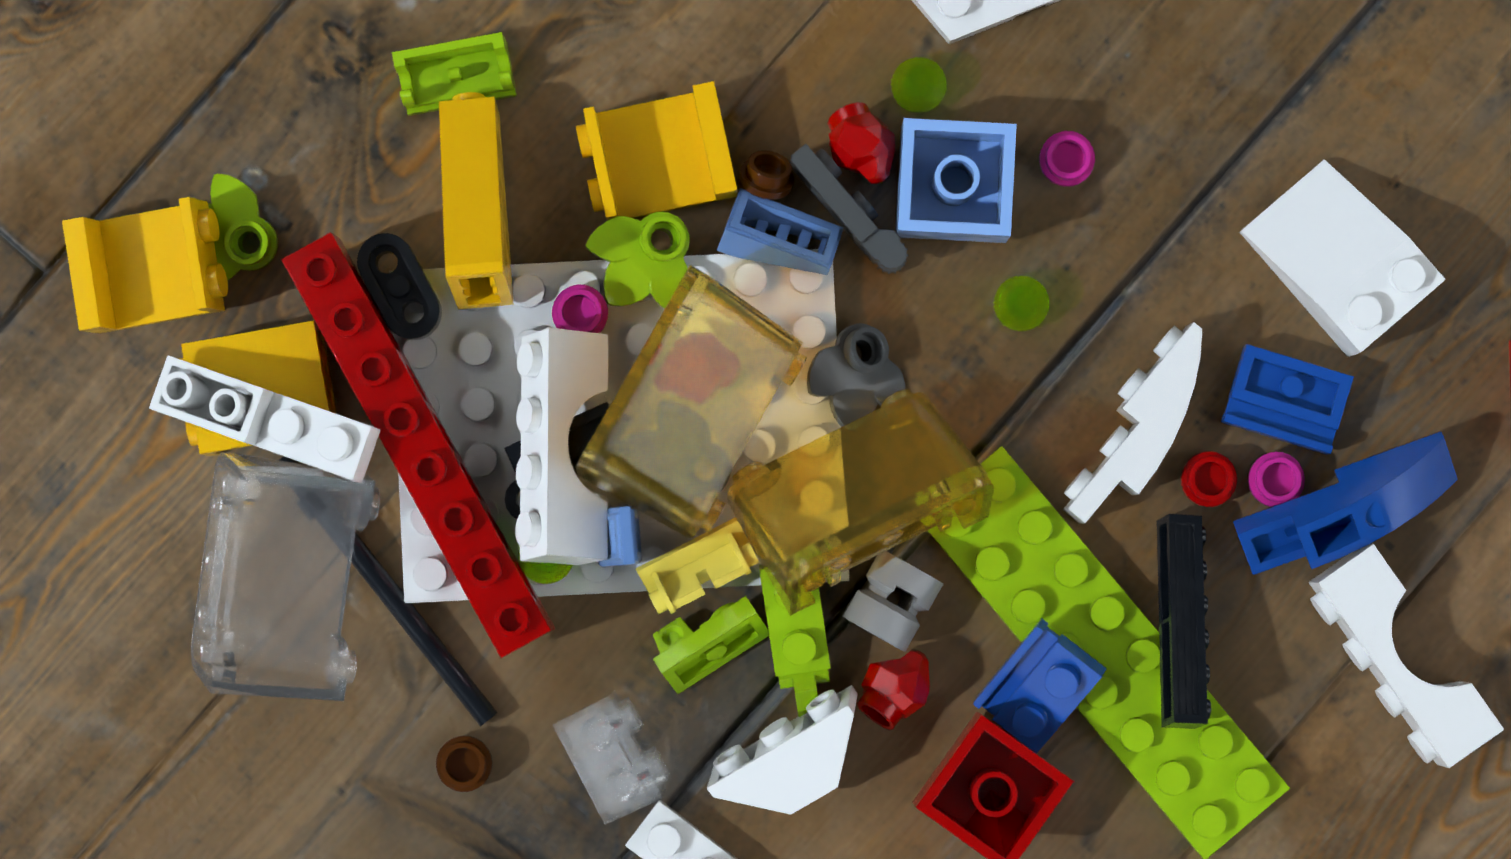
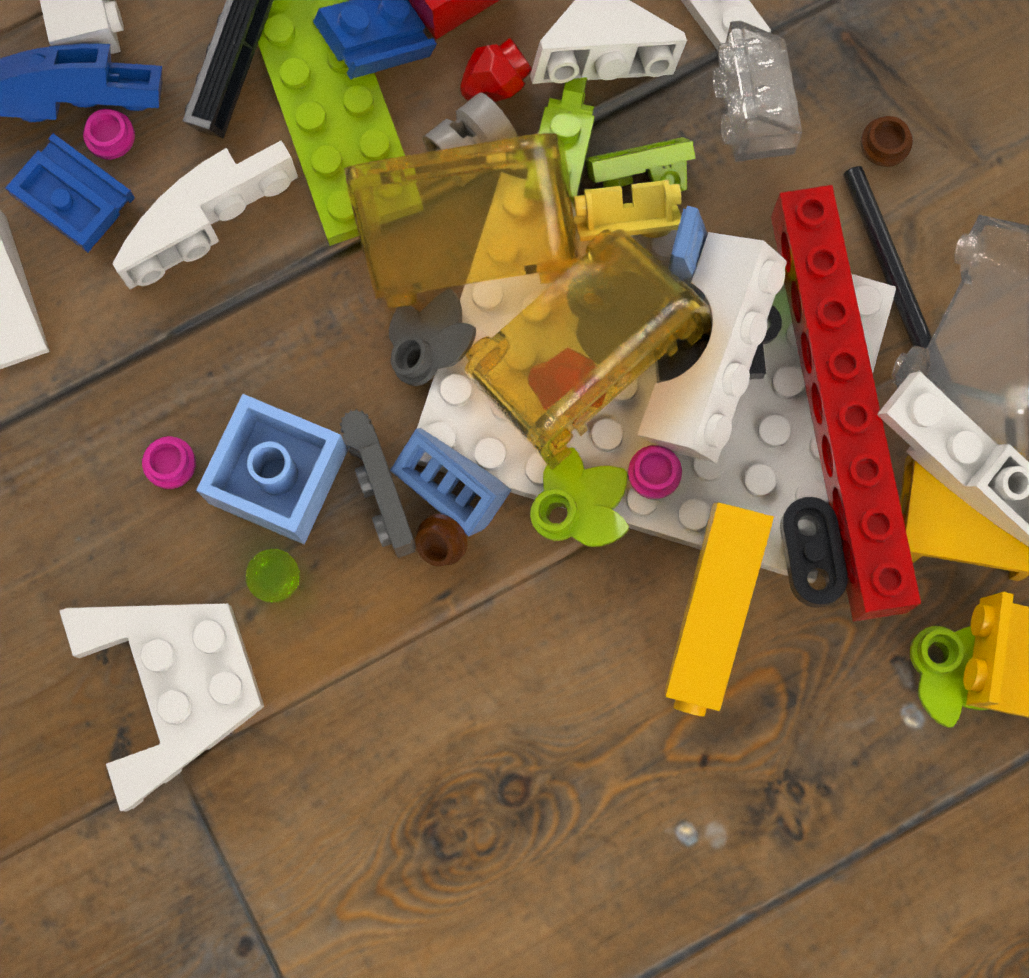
camera: 160 degrees left, 10 degrees down
lime hinge [392,32,517,116] -> none
yellow panel [576,81,738,220] -> none
red rock [828,102,895,184] -> none
clear neon green plate [993,276,1049,331] -> none
red plate [1181,451,1237,507] -> none

